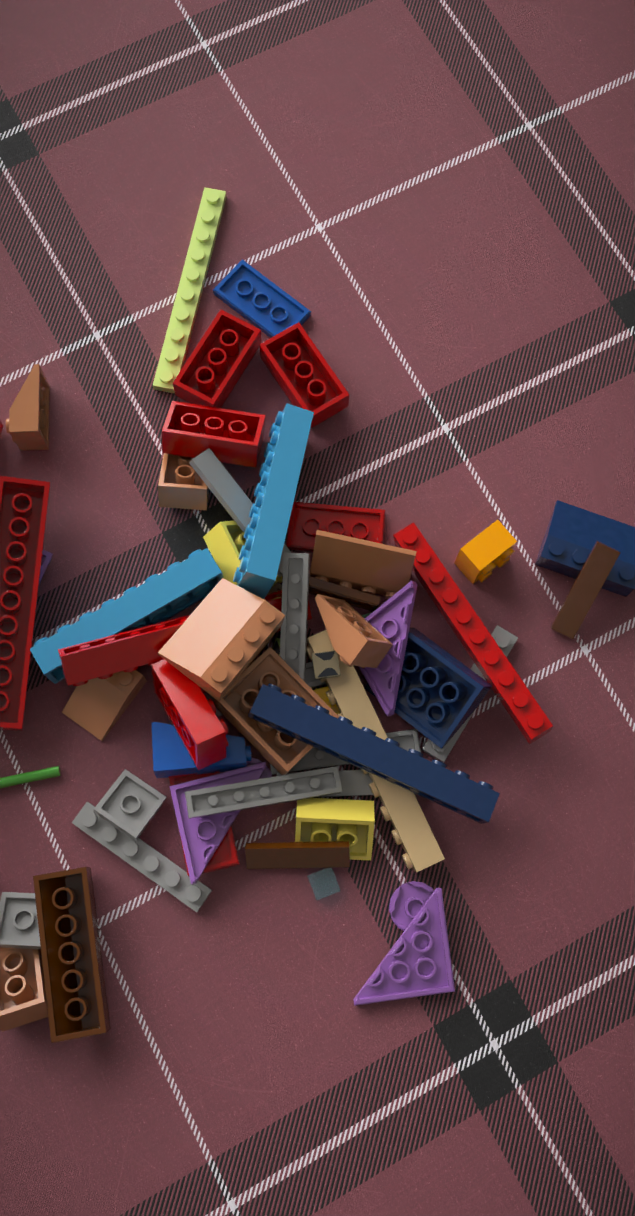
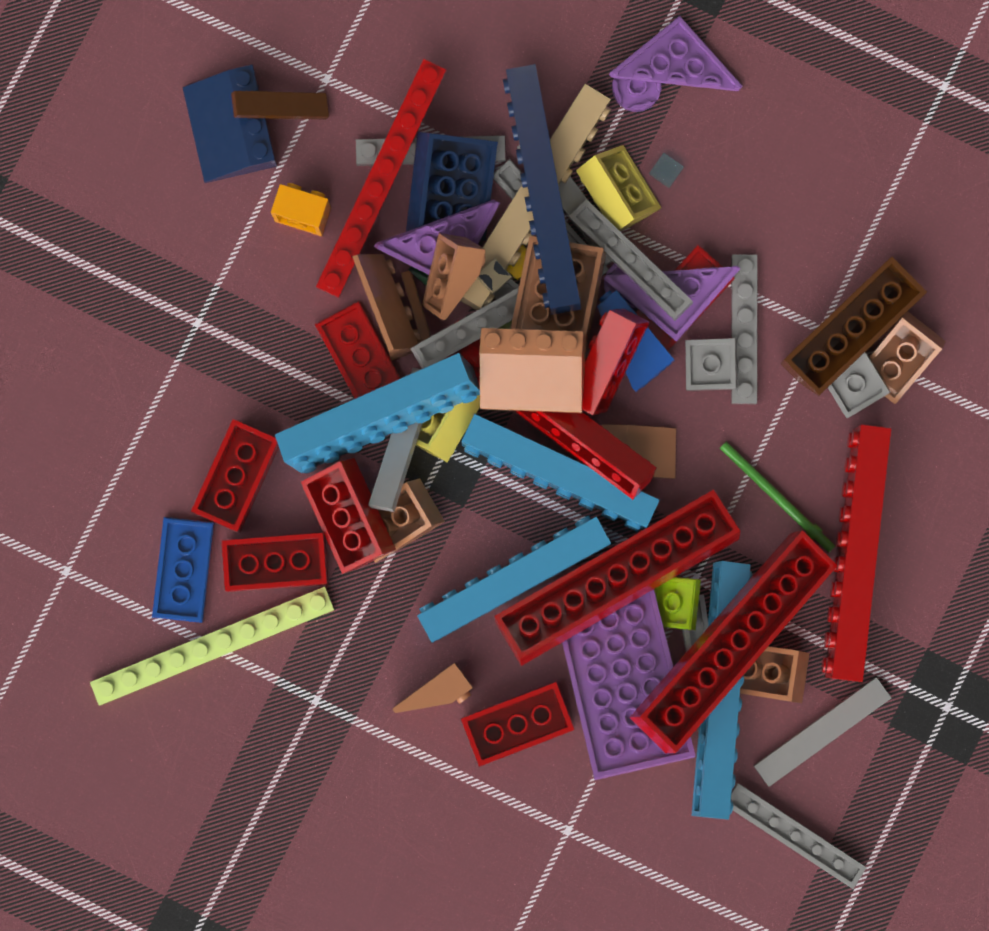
camera: 125 degrees left, 10 degrees up
reddish brown tile [245,841,350,869] -> none
none -> dark azure brick [417,515,611,643]

